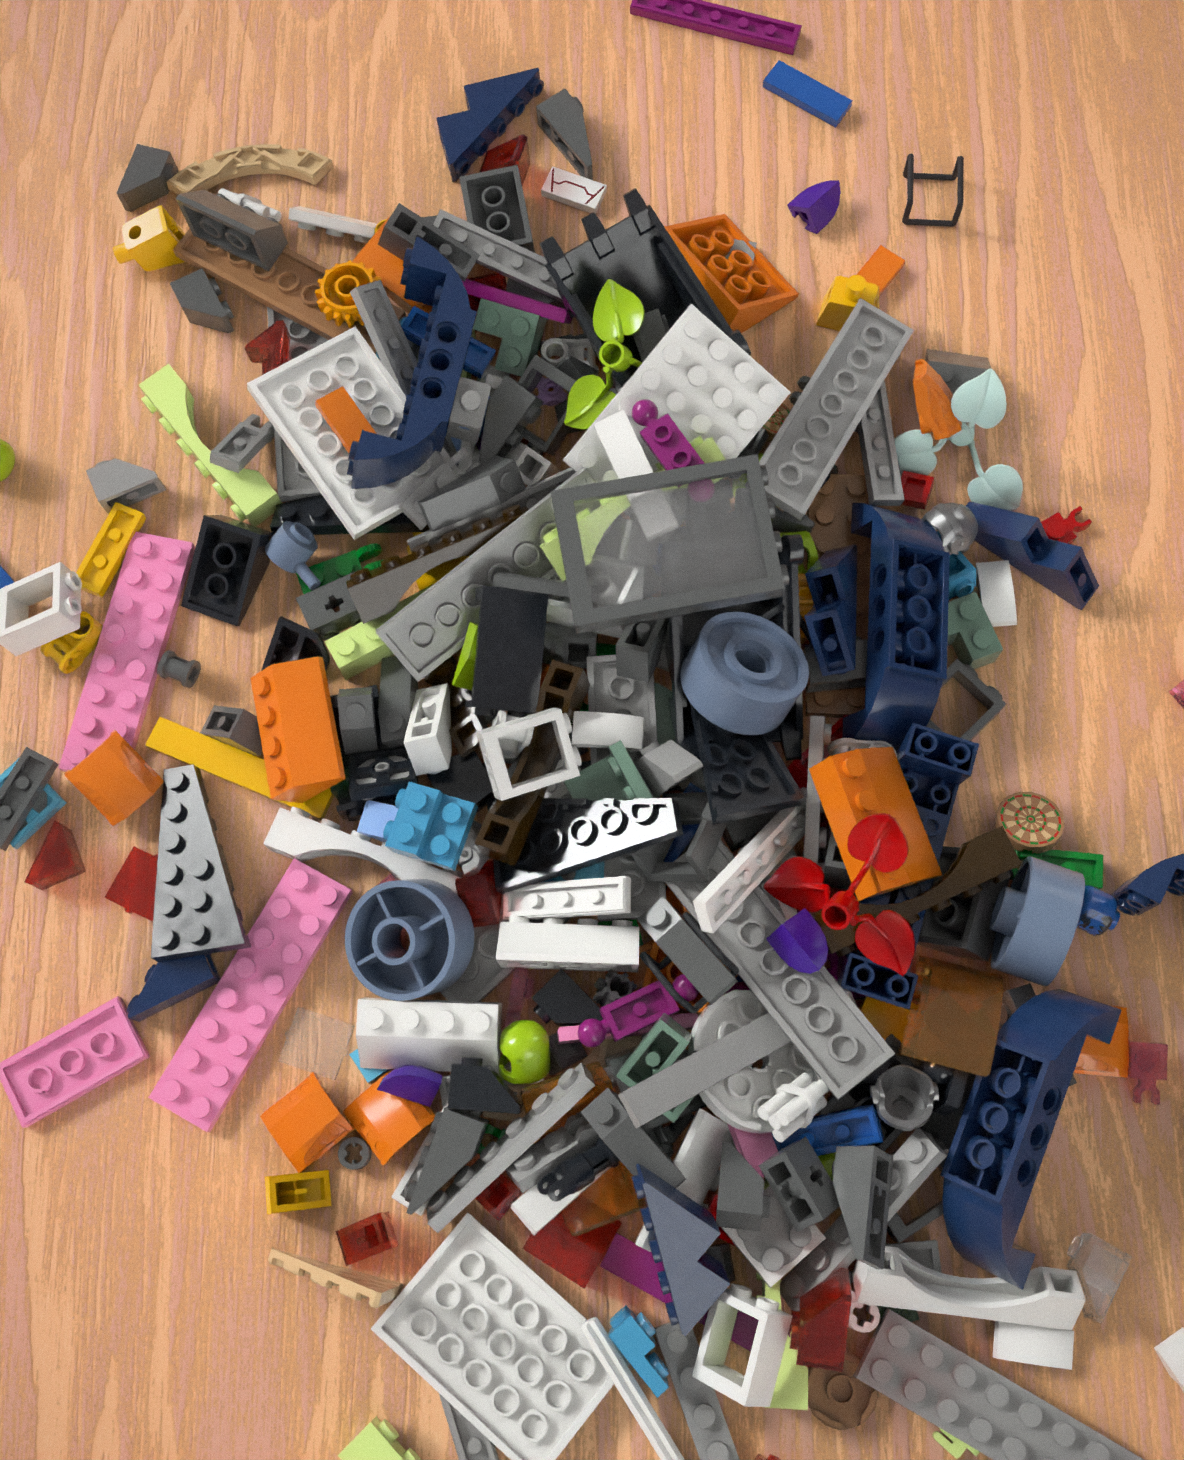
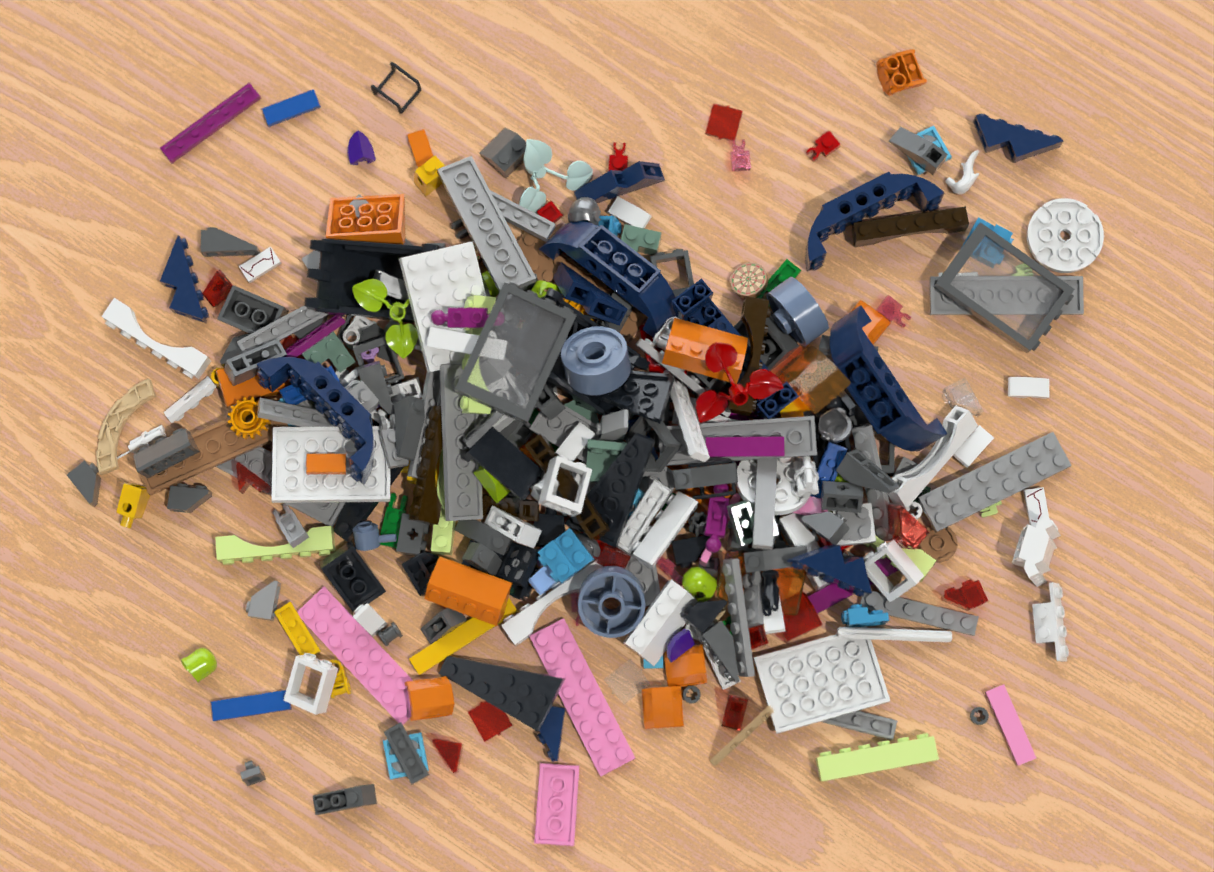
camera: 55 degrees left, 5 degrees up
yellow slope [265,1170,332,1214] -> none
dark purple brick [766,908,828,974] -> none
orange slope [913,359,962,440] -> none
blue head [1077,885,1120,936] -> none
none -> white arch [101,298,211,379]
none -> white slope [353,603,388,637]
none -> magenta tile [706,436,785,457]

